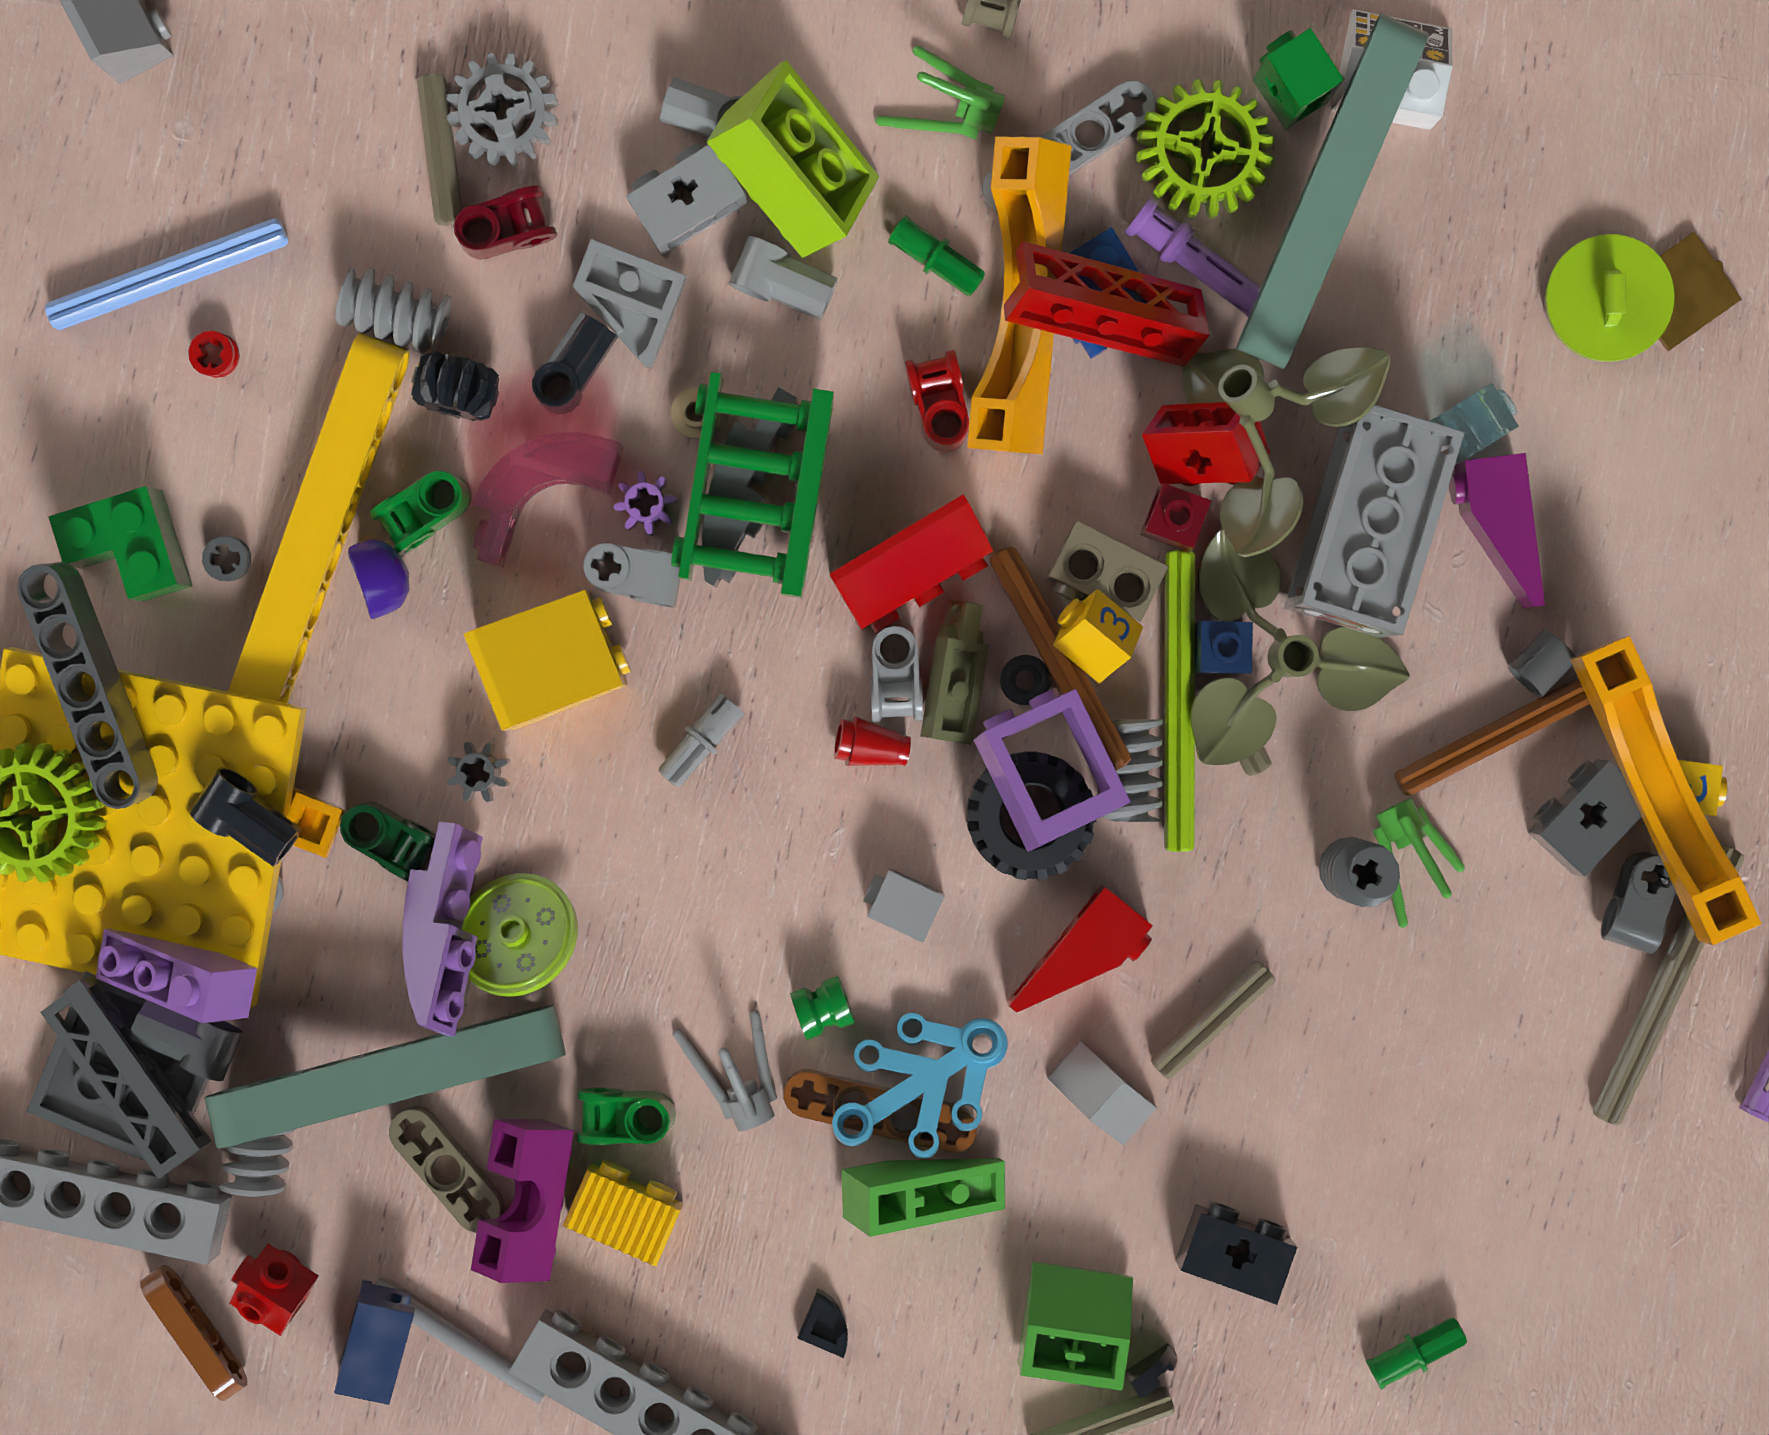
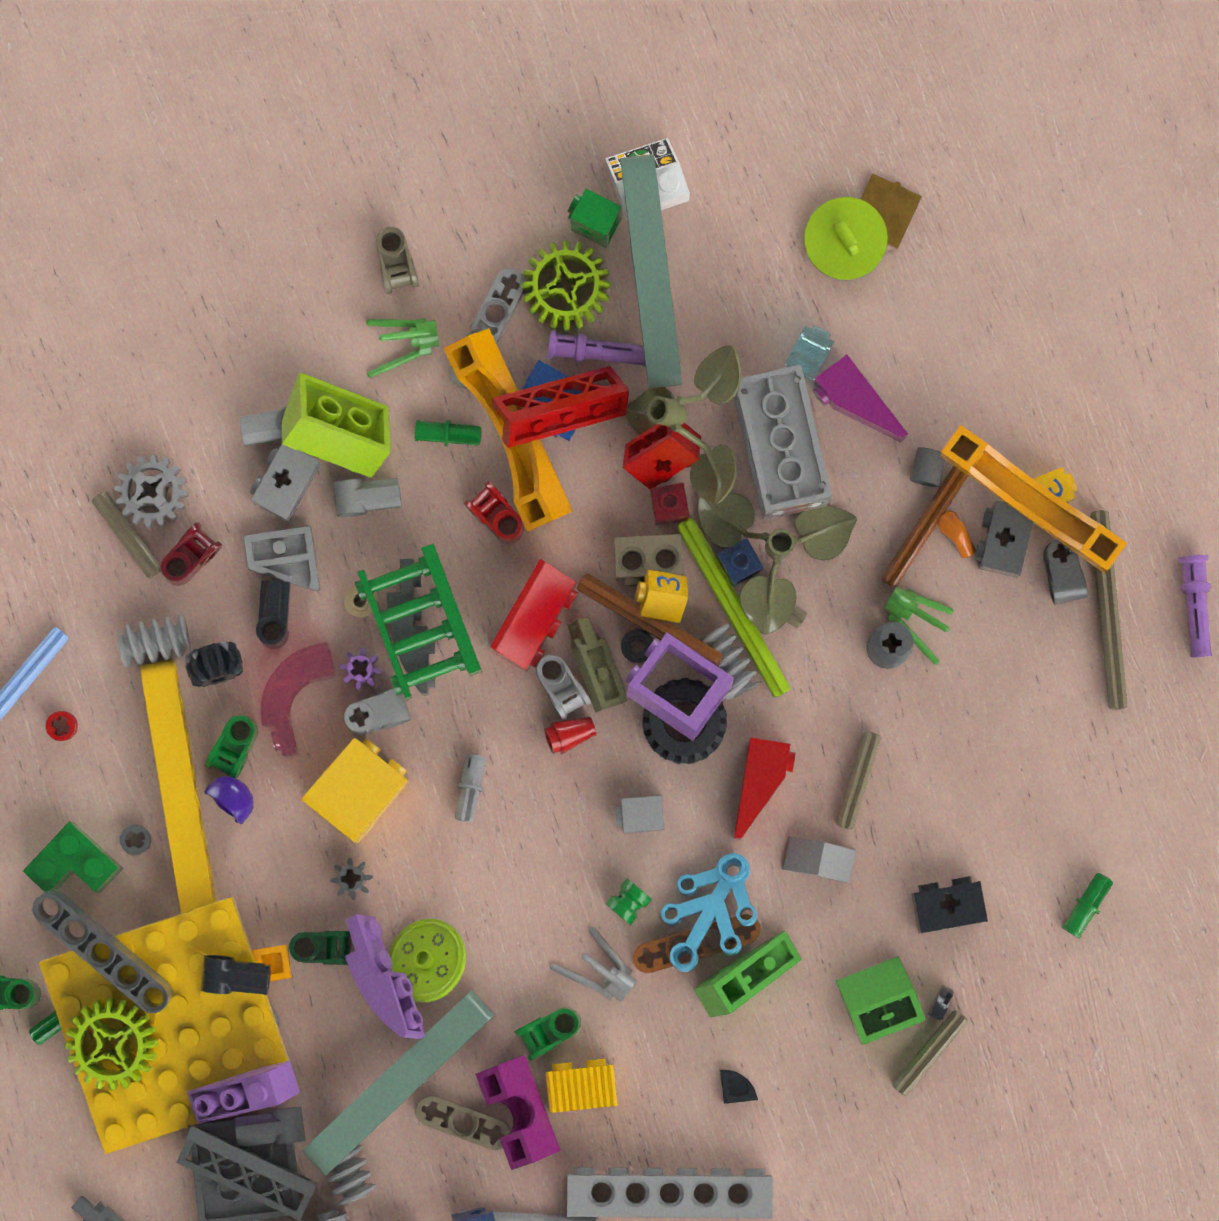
camera: 30 degrees left, 5 degrees down
none -> orange arm [938,511,976,558]

